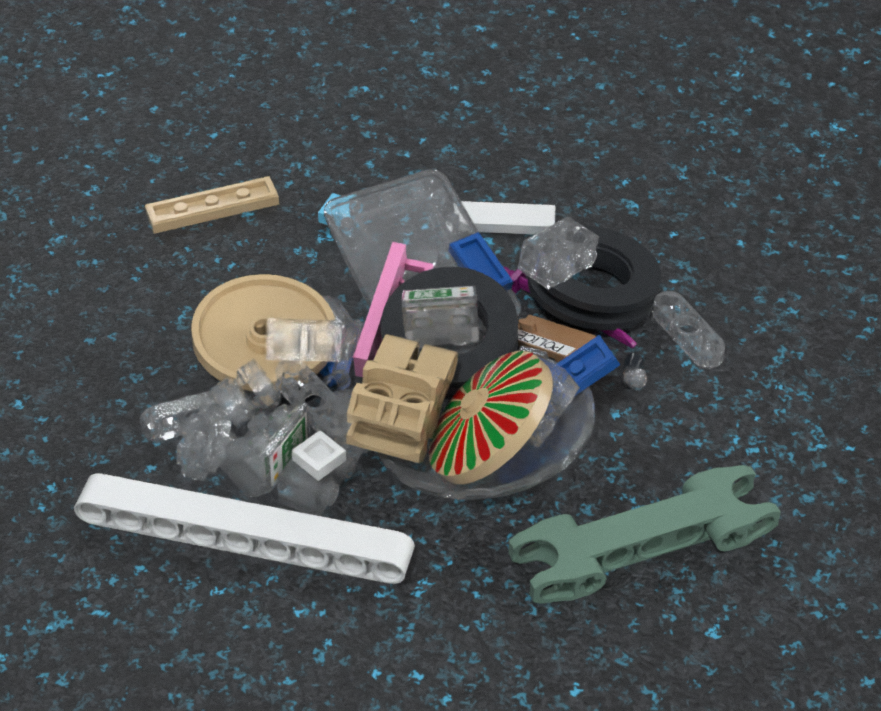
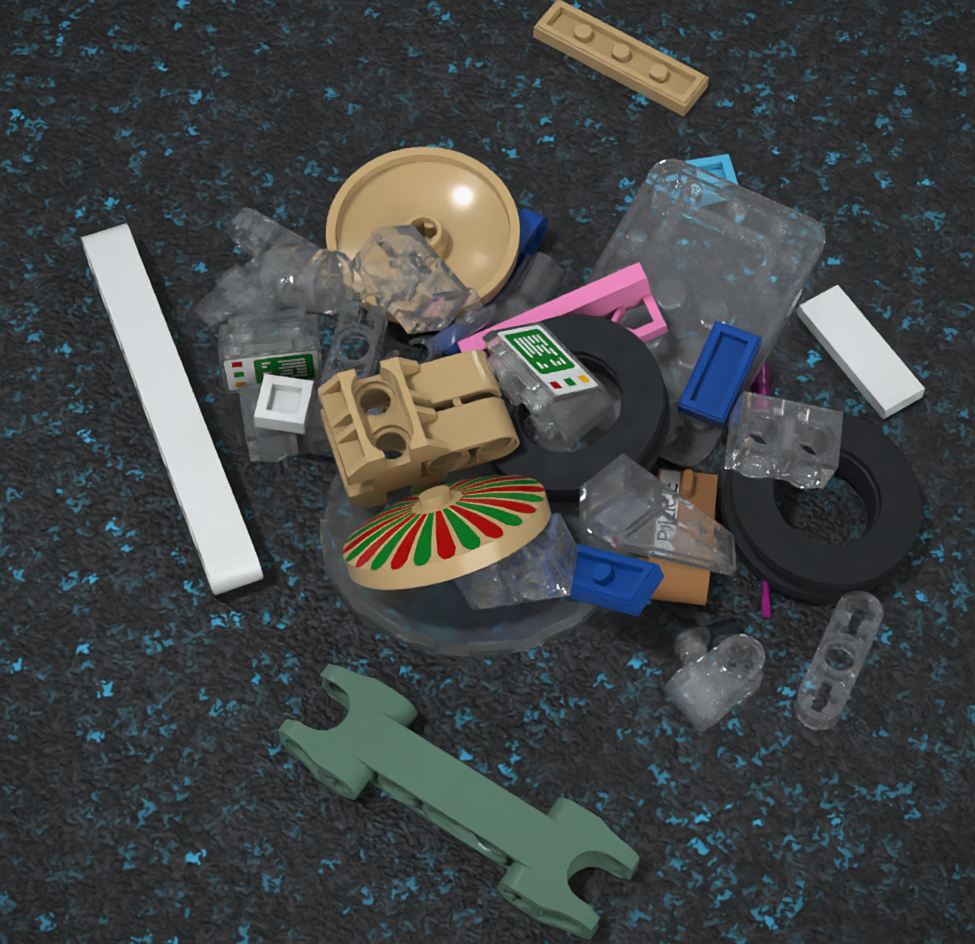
camera: 55 degrees right, 15 degrees up
none -> clear slope [579,453,737,575]
none -> clear piece [664,634,765,732]

